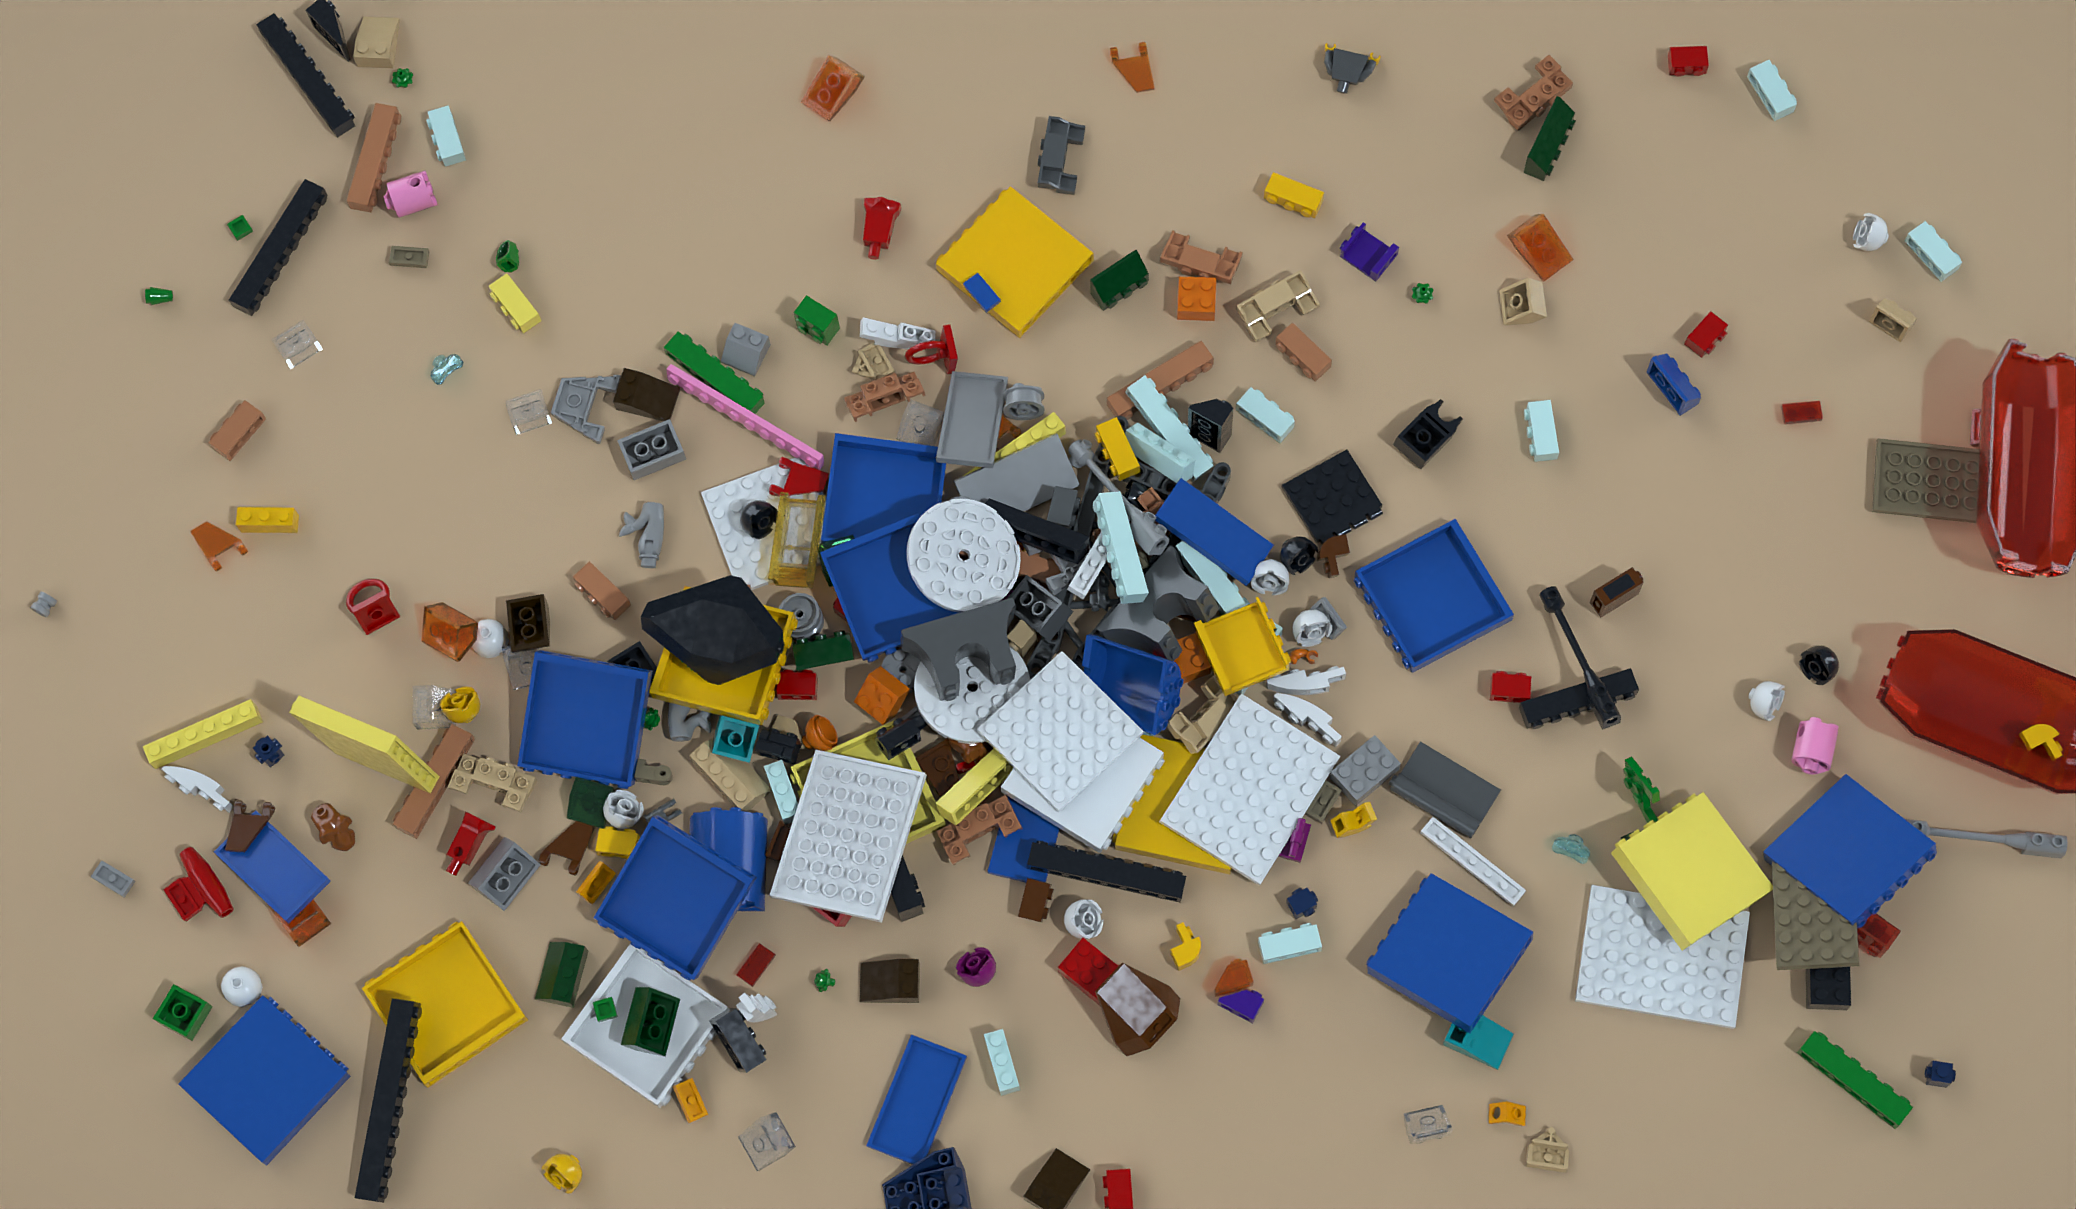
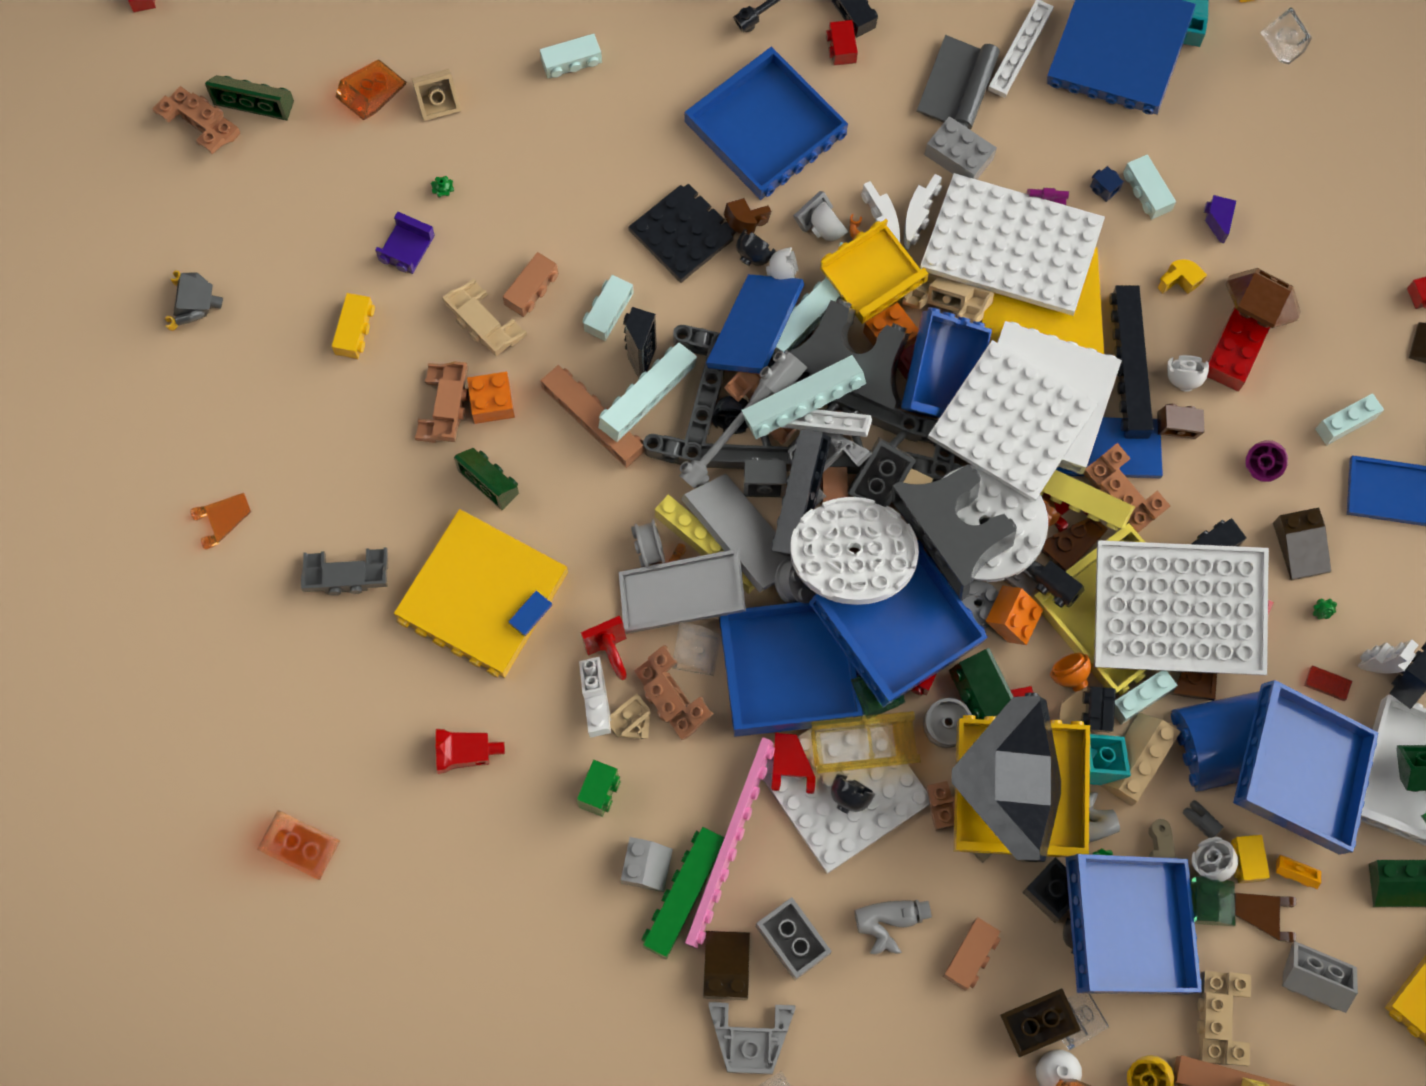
camera: 110 degrees left, 0 degrees up
red piece [446,811,496,876] -> none
yellow brick [1094,417,1140,481] -> none
light aqua brick [1125,423,1196,483] -> none
clear orange slope [1214,959,1254,997] -> none
dark tan plate [1305,780,1342,824] -> none
yellow brick [1330,802,1377,838] -> none
black brick [1393,399,1463,469] -> none

